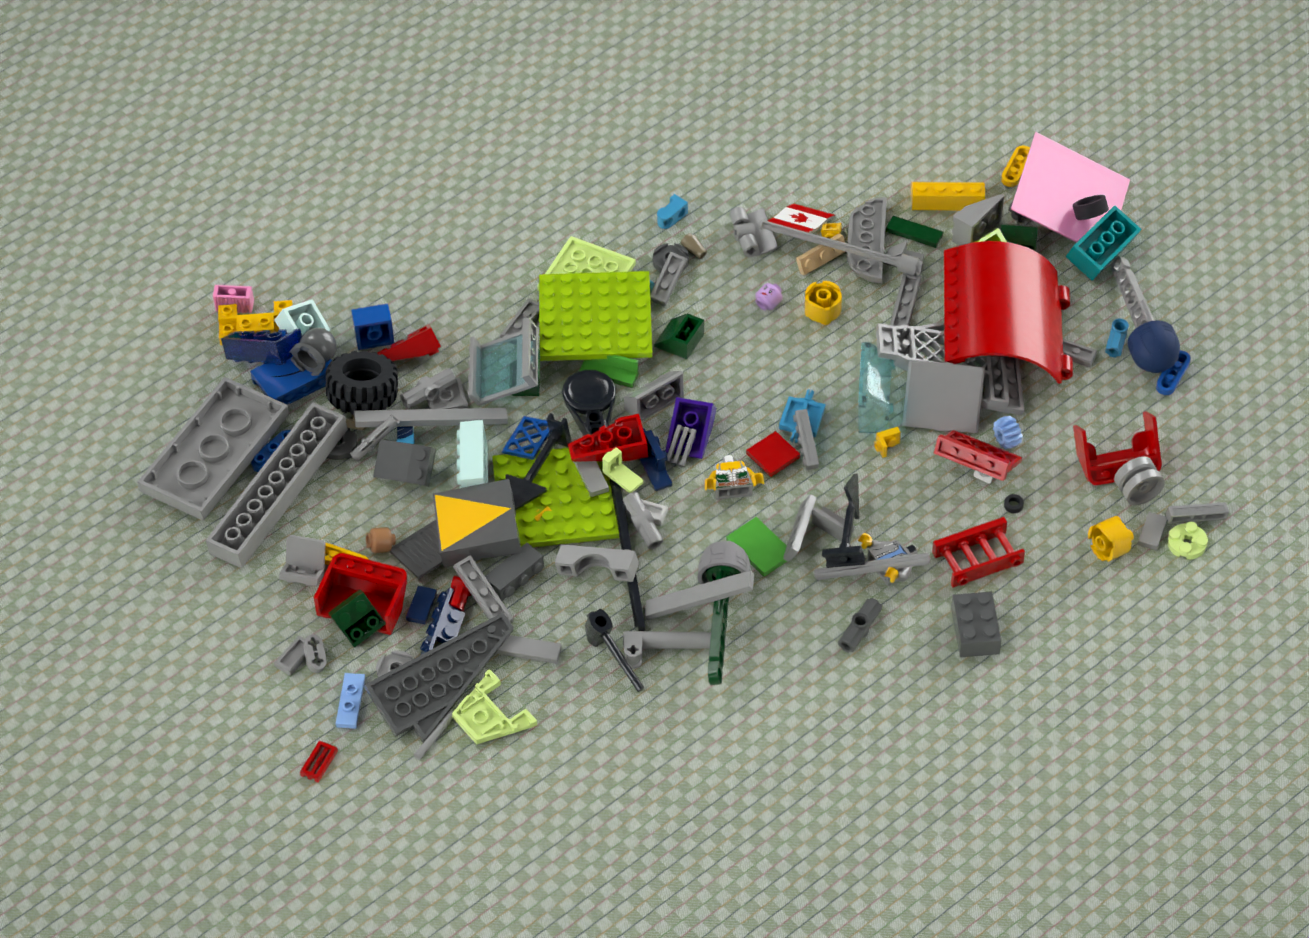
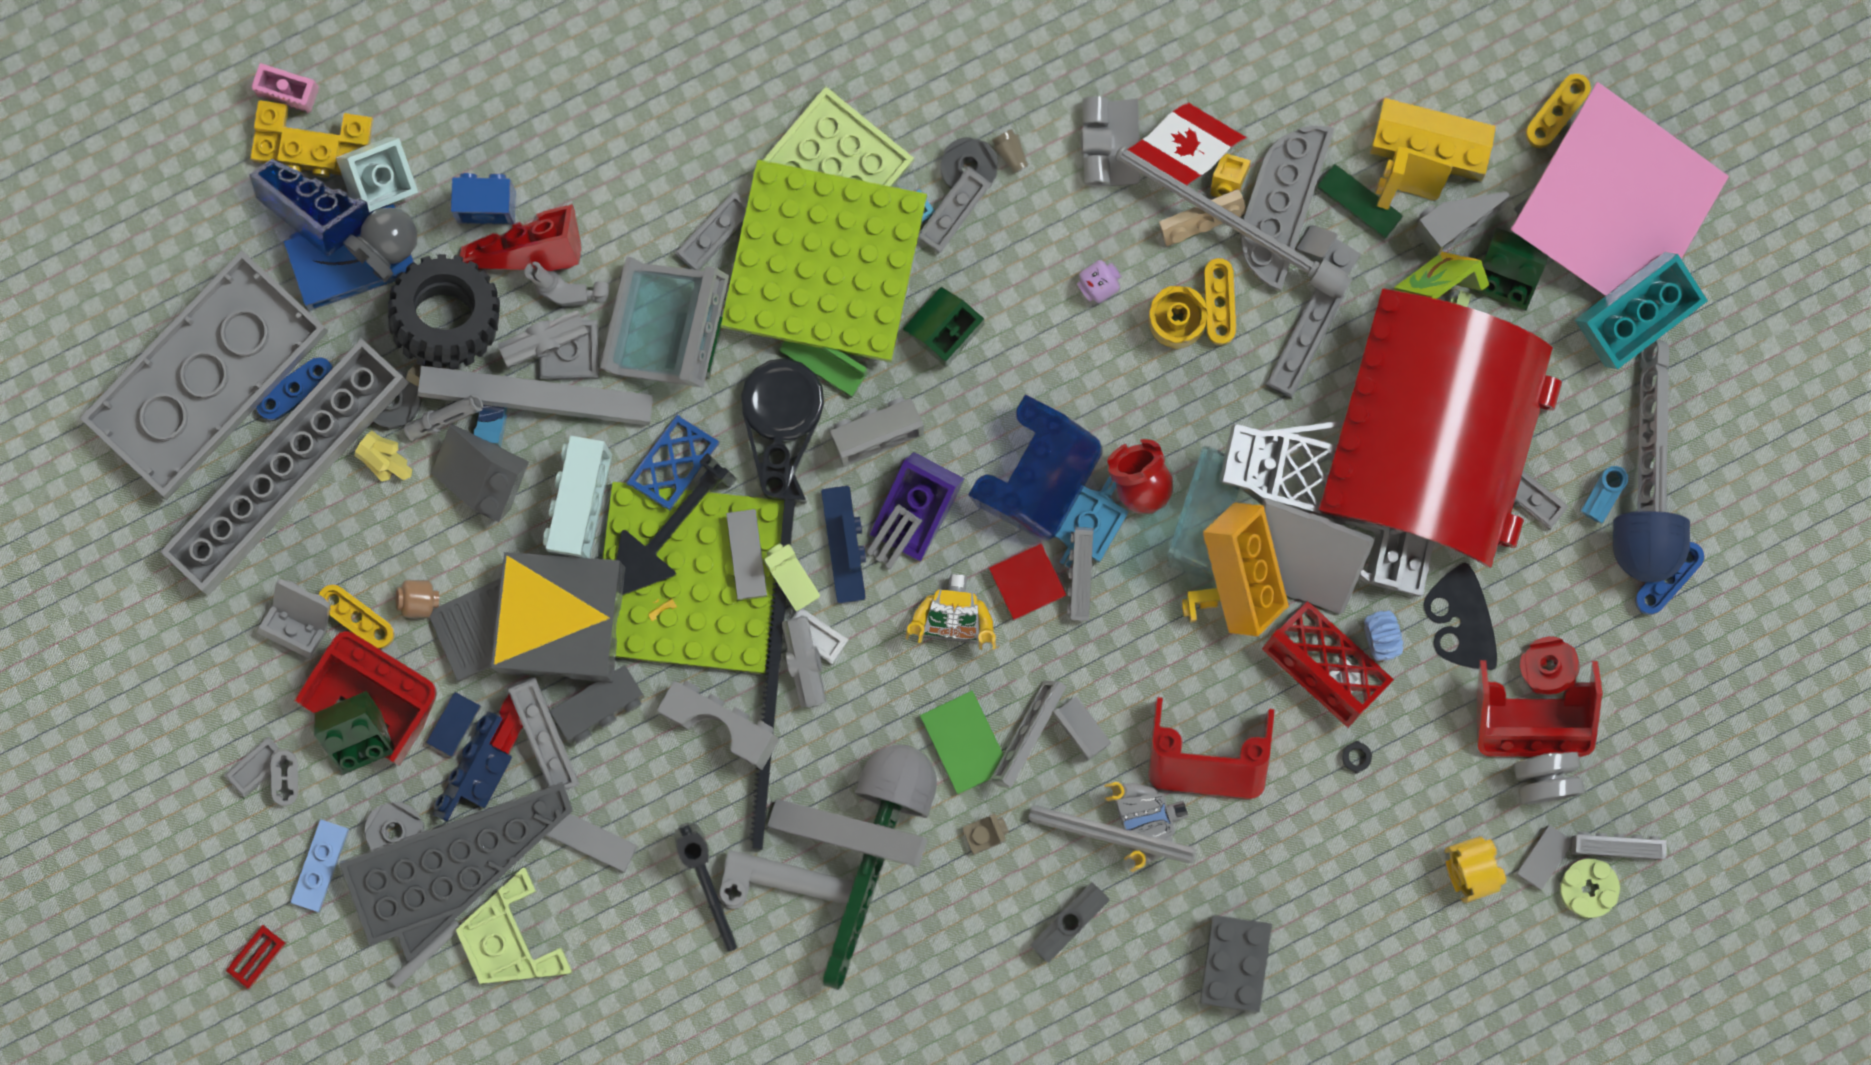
camera: 15 degrees right, 30 degrees up
red wedge [568,413,648,462] -> none
dark azure leg [657,194,688,229] -> none
black piece [822,473,866,568] -> none
red fence [932,517,1025,588] -> none
black tyre [1072,194,1109,220] -> none
none -> light yellow rock [355,431,412,481]
none -> light grey arm [524,262,609,306]
none -> dark tan bracket [962,813,1009,855]
none -> clear blue windscreen [968,394,1103,540]
none -> red tile [1107,439,1173,514]
none -> red windscreen [1148,697,1275,799]
none -> light orange brick [1203,502,1289,637]
none -> yellow plate [1204,258,1236,345]
none -> yellow bracket [1375,146,1453,210]
none -> black piece [1424,563,1497,670]
none -> red plate [1520,636,1580,695]

